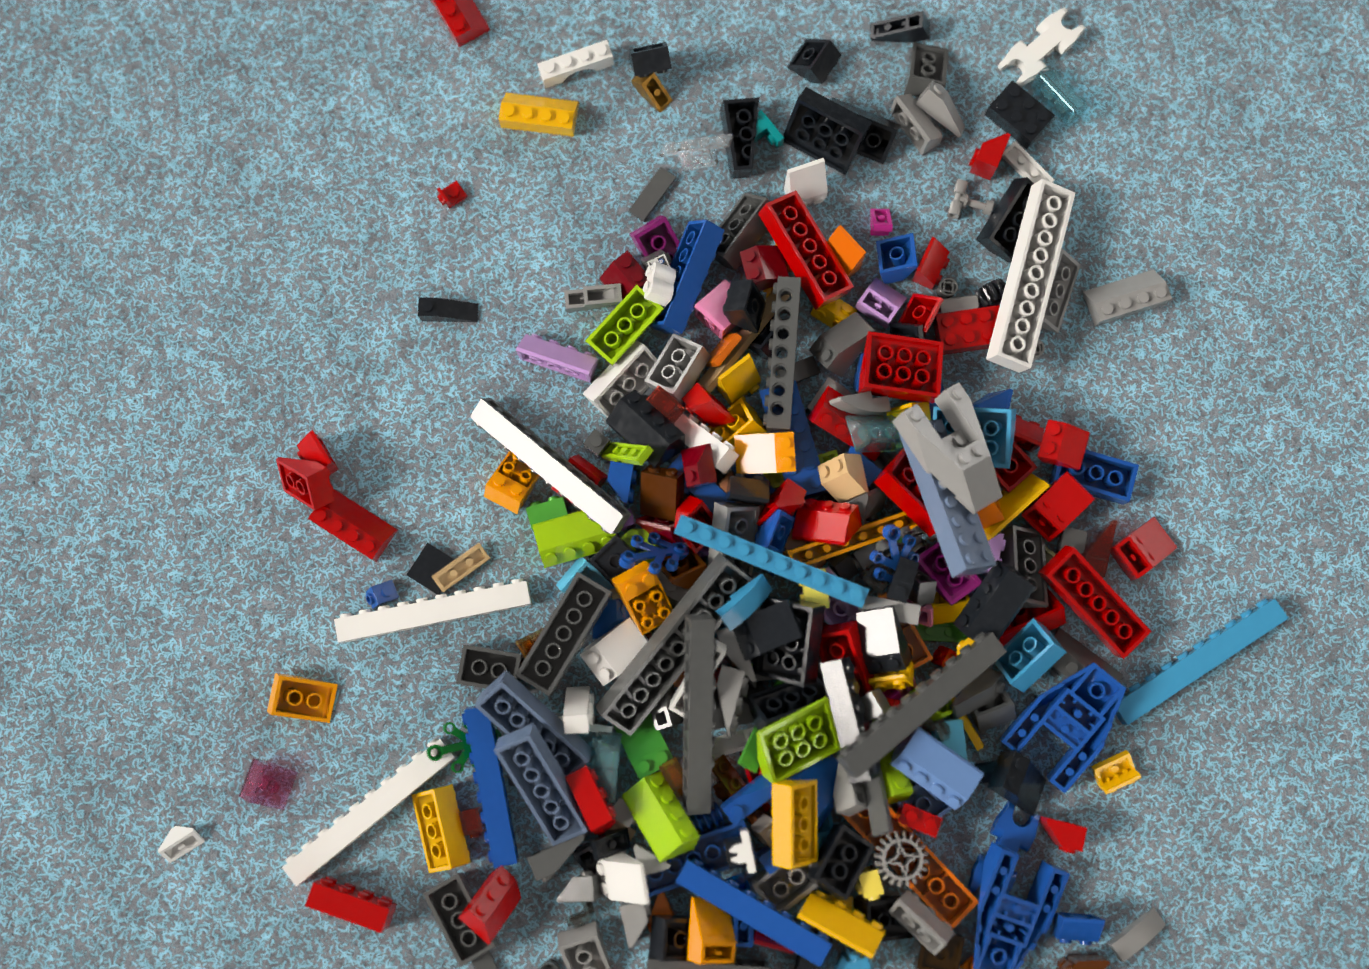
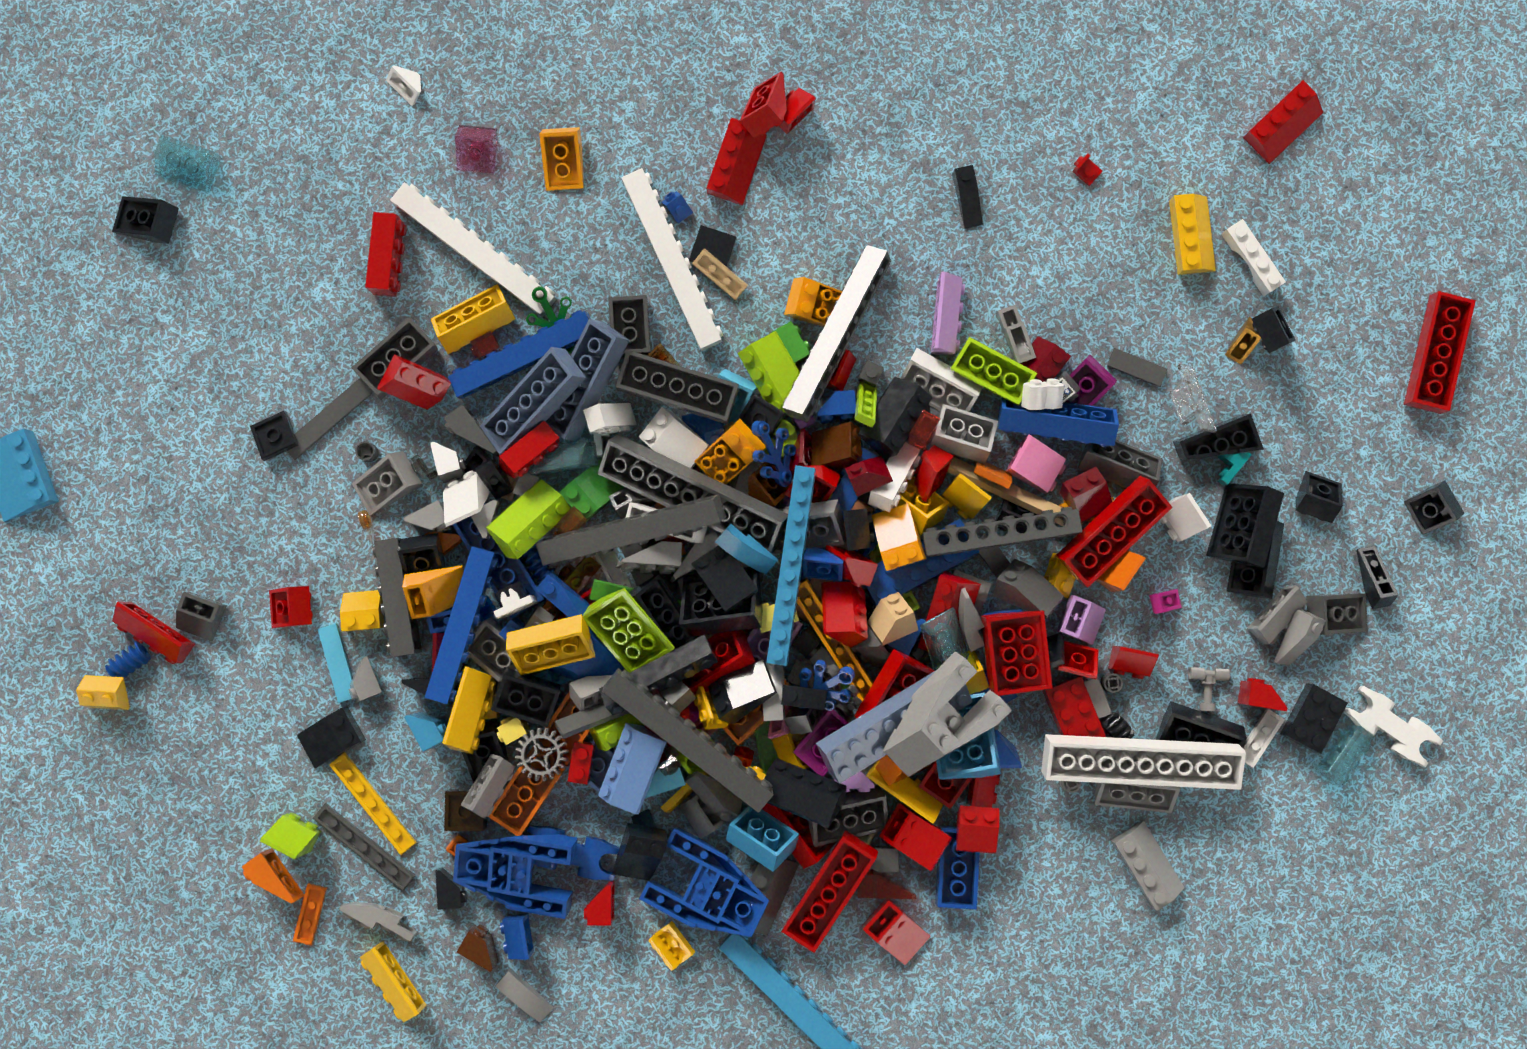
camera: 75 degrees right, 5 degrees up
black slope [723,279,766,333] -> none
blue slope [876,233,918,284] -> none

